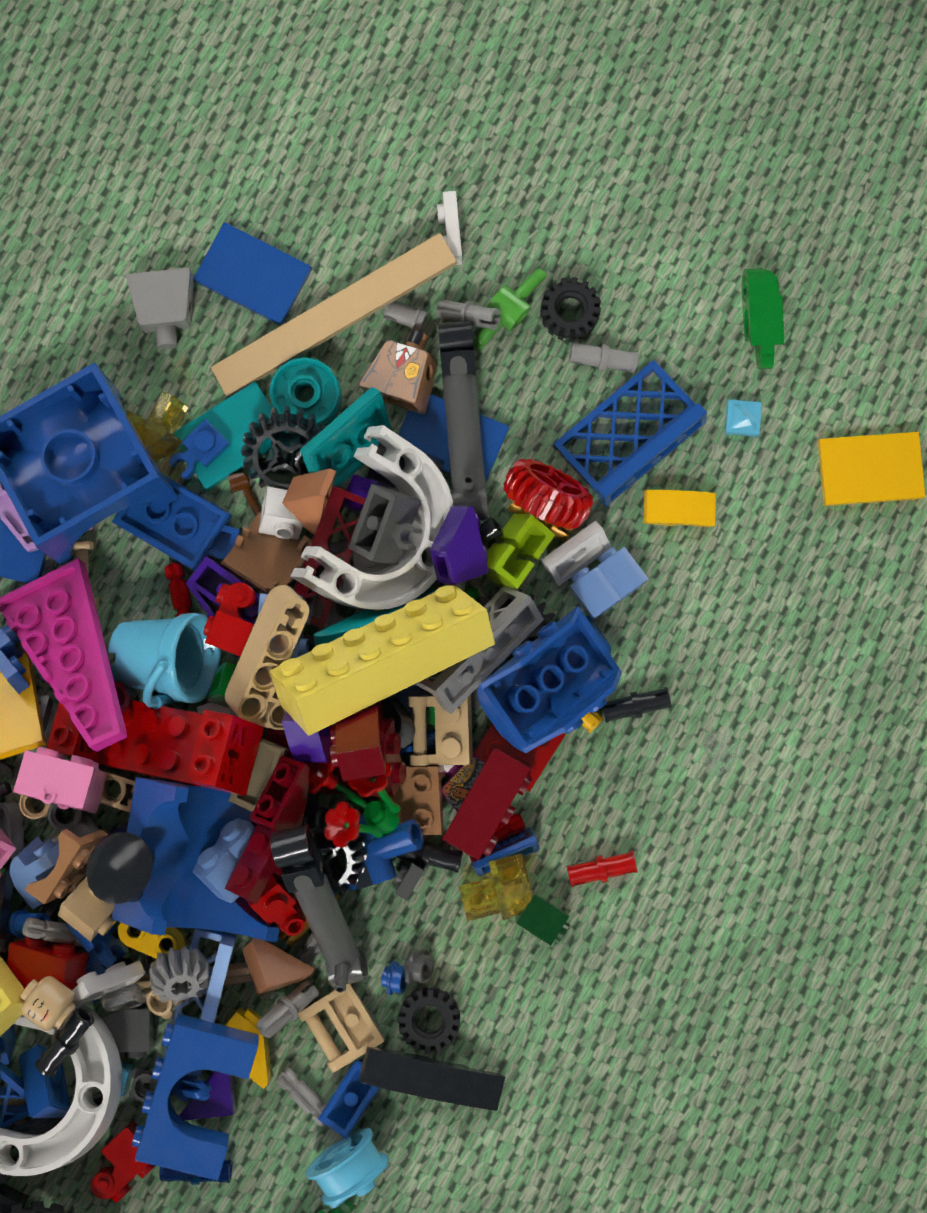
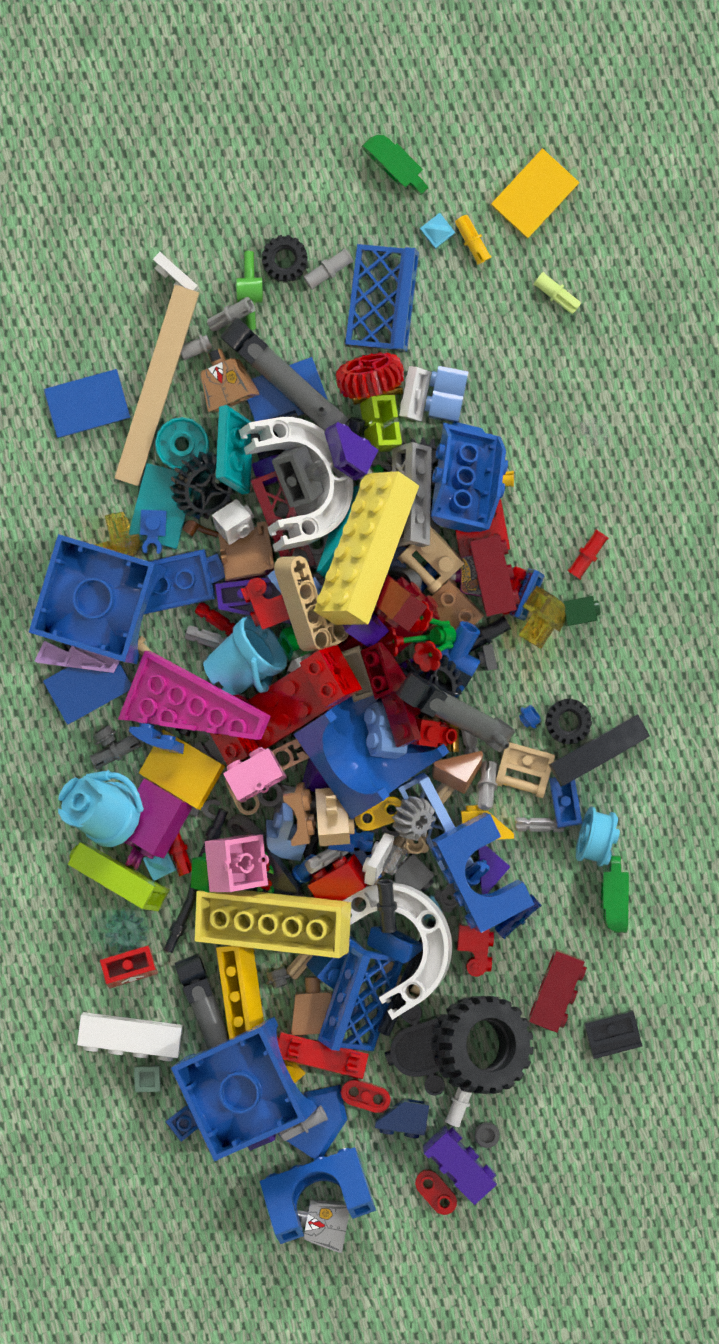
camera: 40 degrees left, 5 degrees up
tan head [20,976,77,1031] -> none
black dish [86,832,155,904] -> none
light grey torso [126,268,195,349] -> none
nougat slope [282,469,336,534] -> none
dark grey plate [404,950,434,984] -> none
black pin [602,687,672,723] -> none
yellow slope [643,490,716,527] -> none
none -> light grey axle [185,625,227,649]
none -> yellow axle [455,215,492,265]
none -> yellowish green axle [533,272,581,314]

